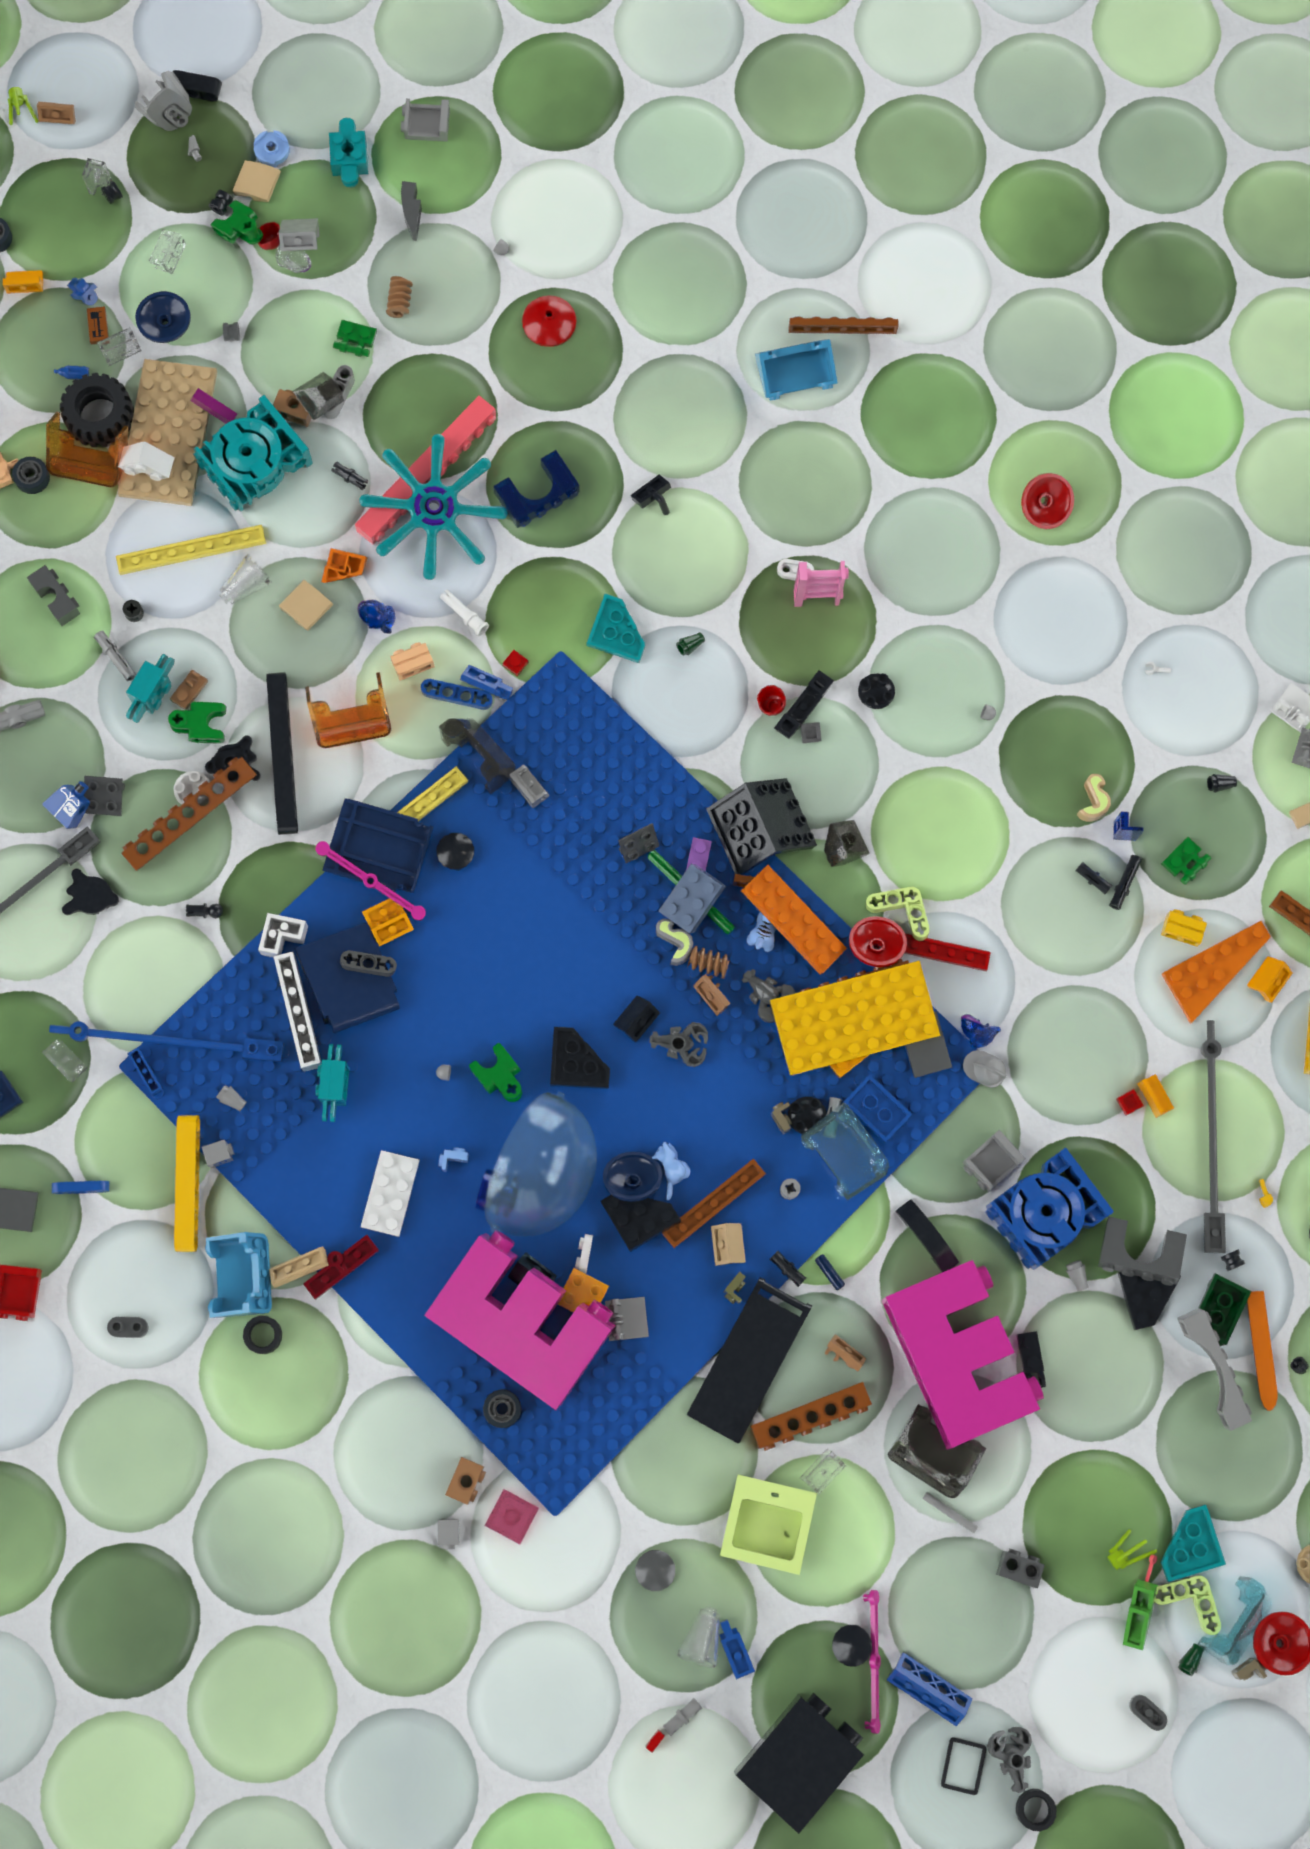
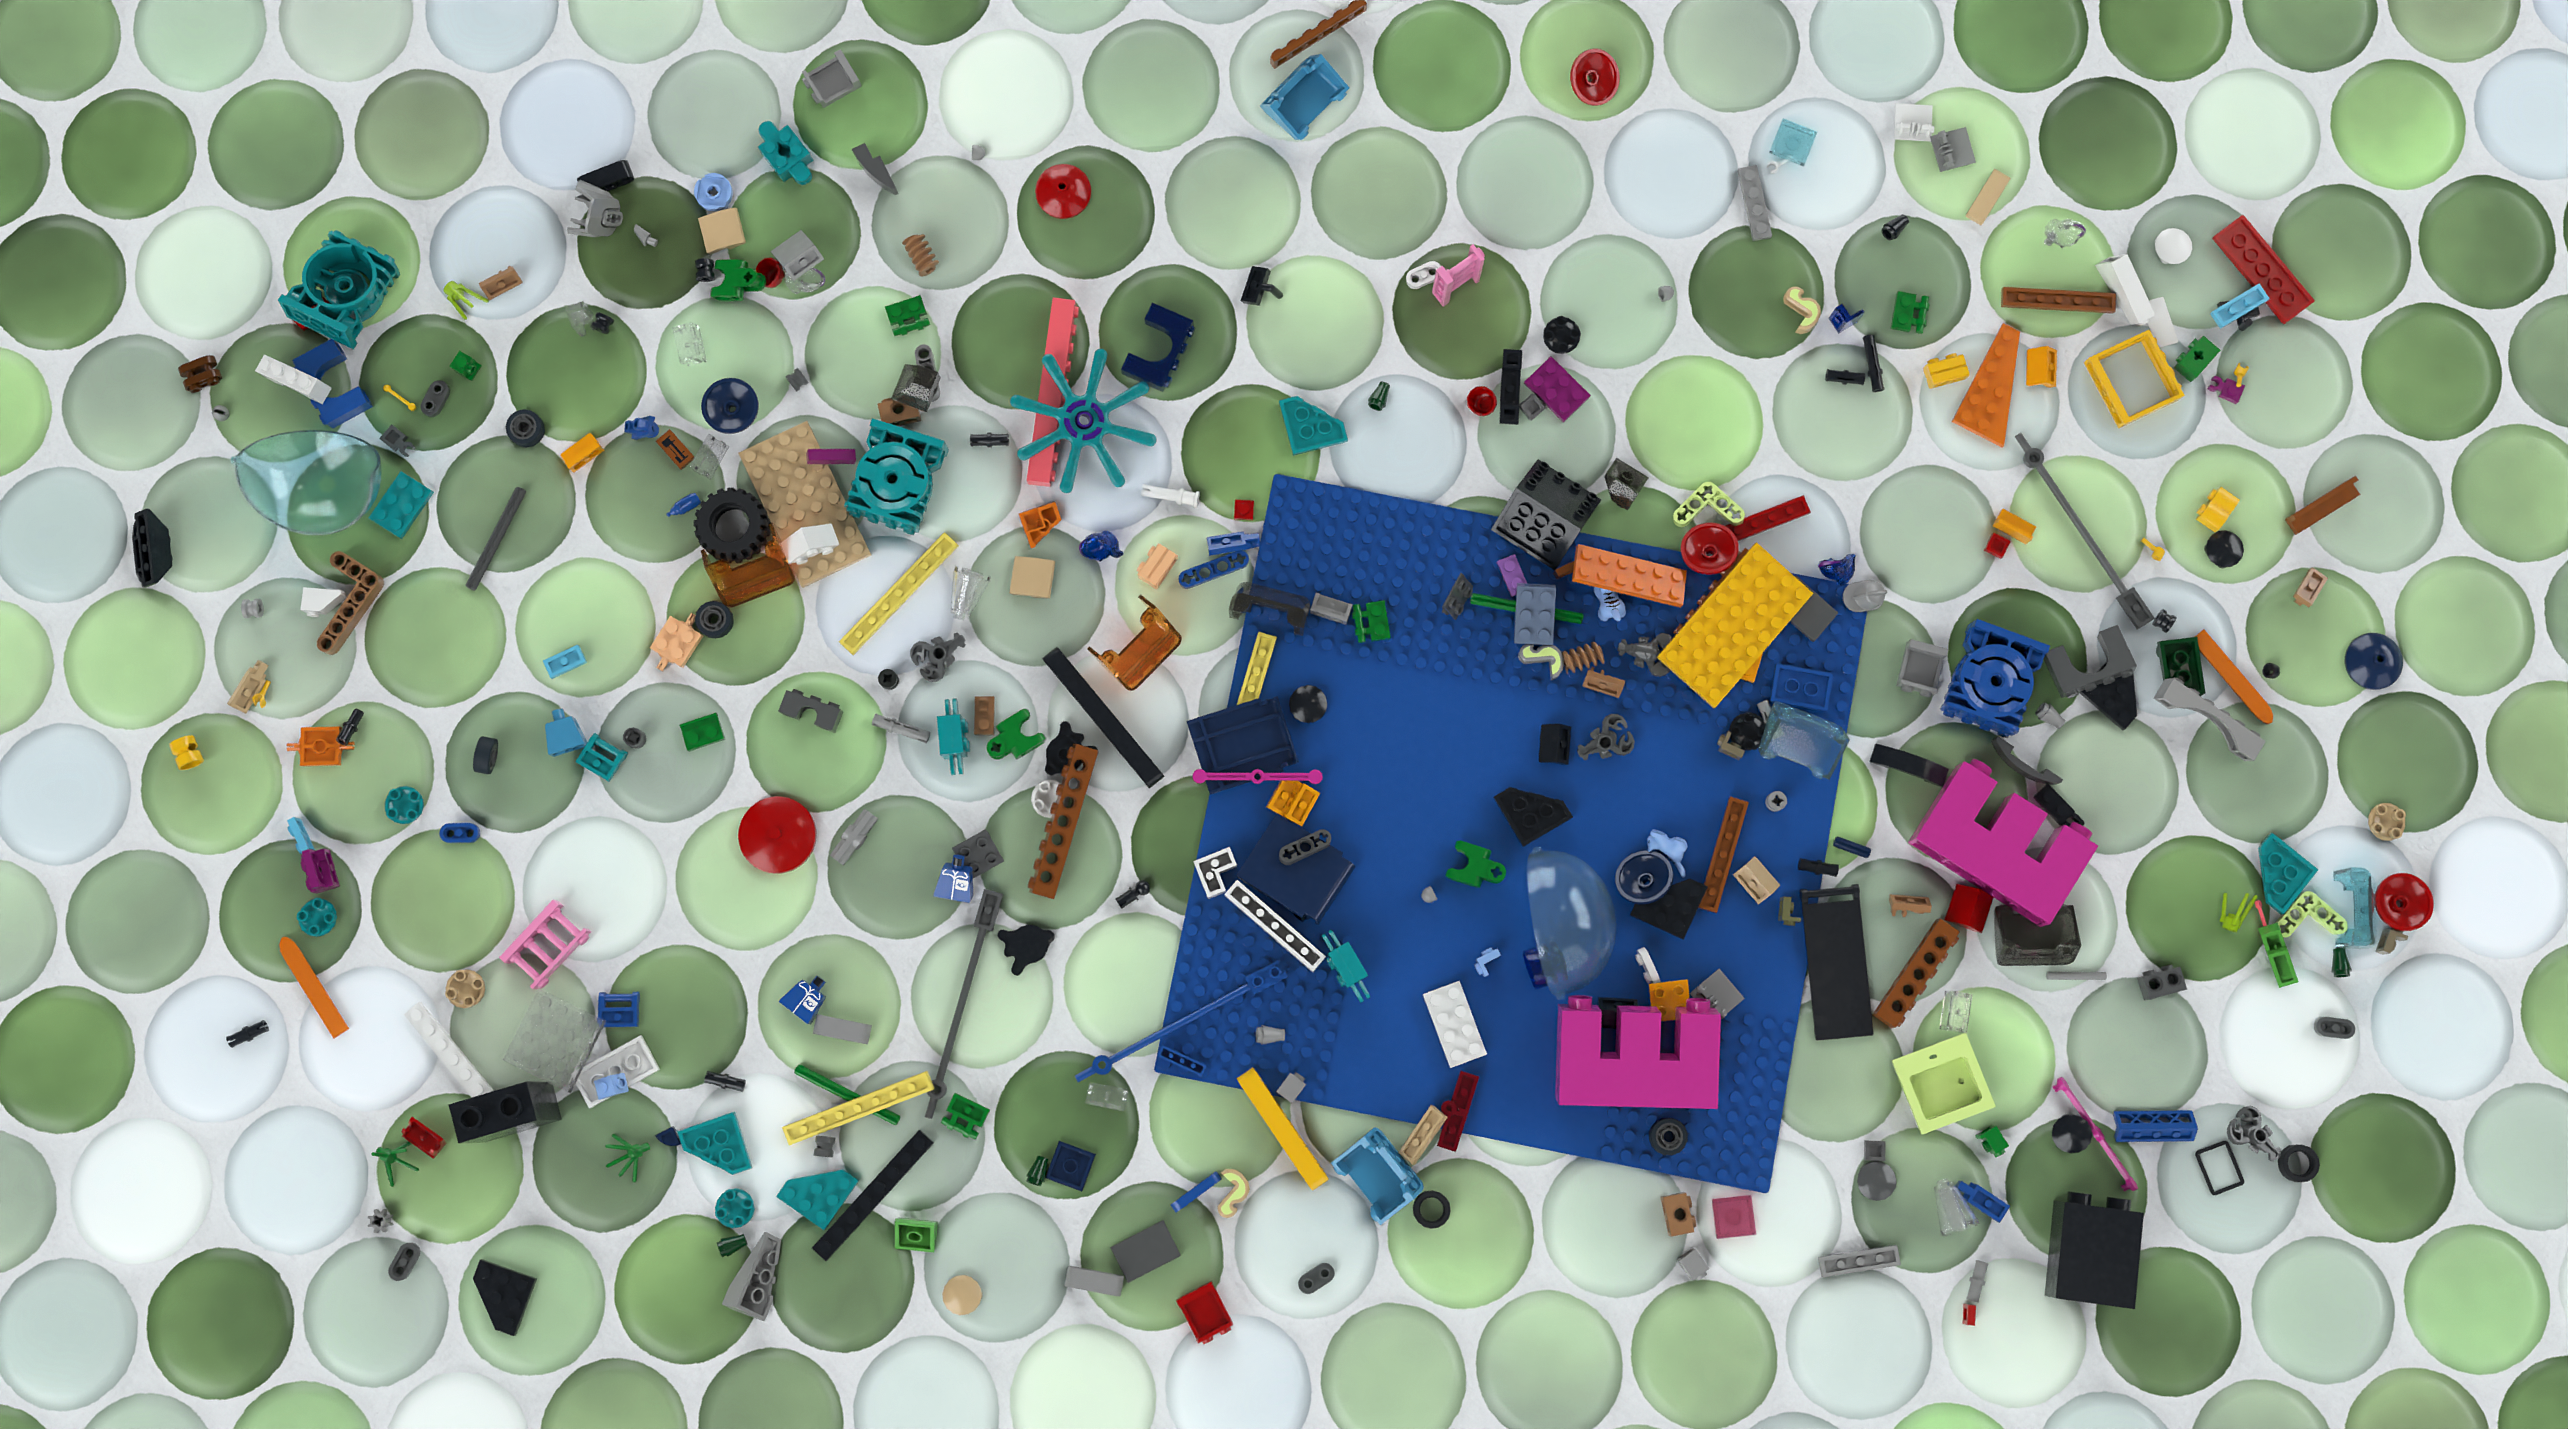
camera: 30 degrees left, 5 degrees up
none -> dark grey animal [910,633,966,682]
none -> animal [1218,1169,1250,1218]
none -> green plate [1352,600,1391,643]
none -> magenta plate [1524,356,1591,423]
none -> light grey plate [1737,165,1772,241]
none -> clear light blue tile [1769,119,1817,166]
none -> light grey plate [1818,1245,1901,1277]
none -> flat silver tile [1864,1140,1885,1161]
none -> red slope [1944,884,1994,934]
none -> green brick [1975,1125,2009,1158]
none -> dark grey slope [1991,736,2063,785]

